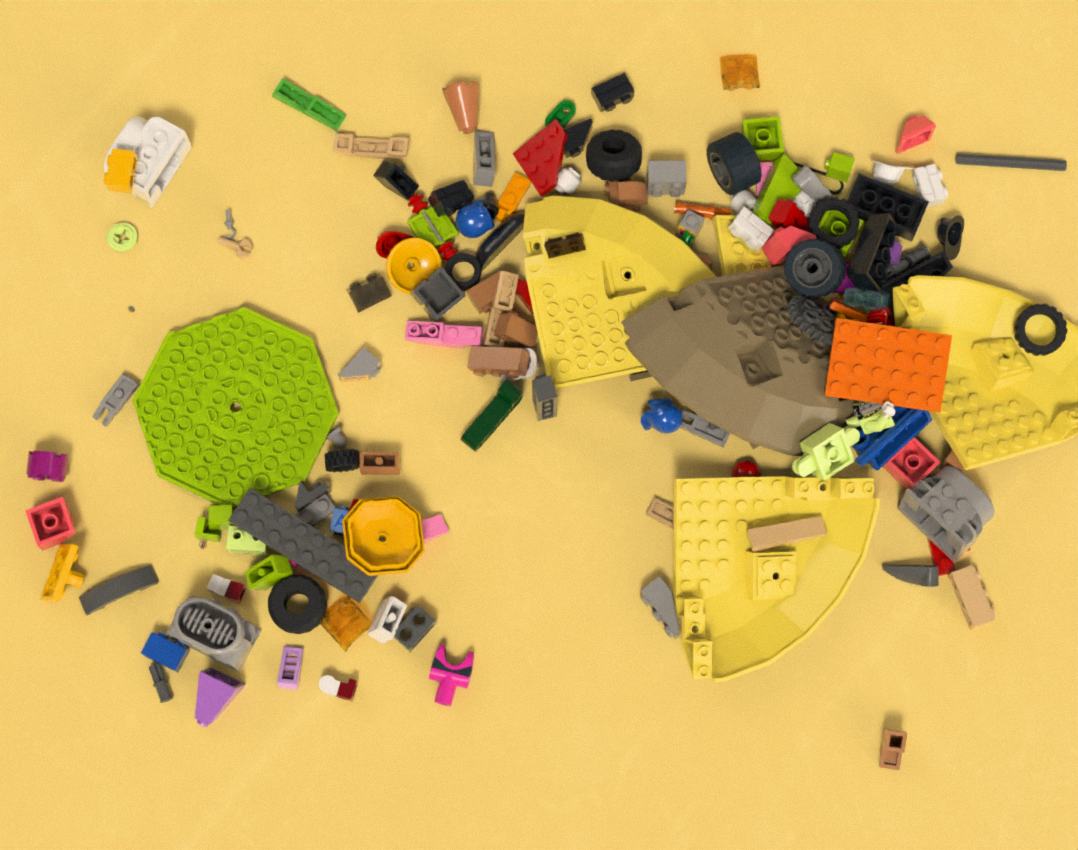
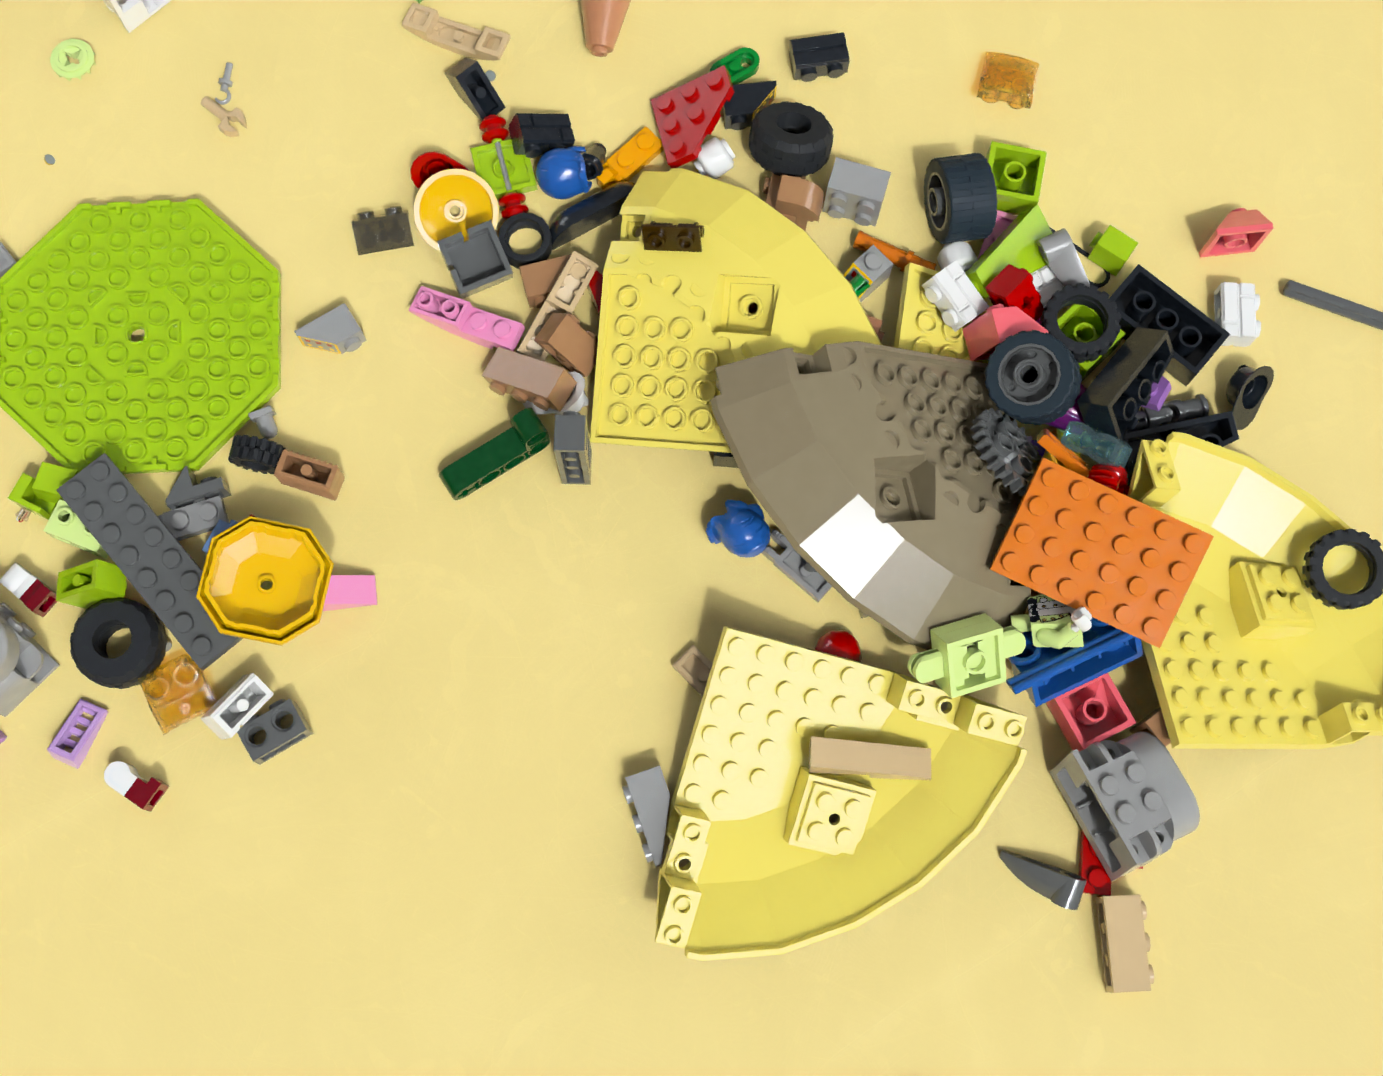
camera: 15 degrees right, 0 degrees up
dark pink connector [429,644,474,706] -> none
light grey slope [473,131,495,187] -> none
white piece [871,160,915,185] -> none

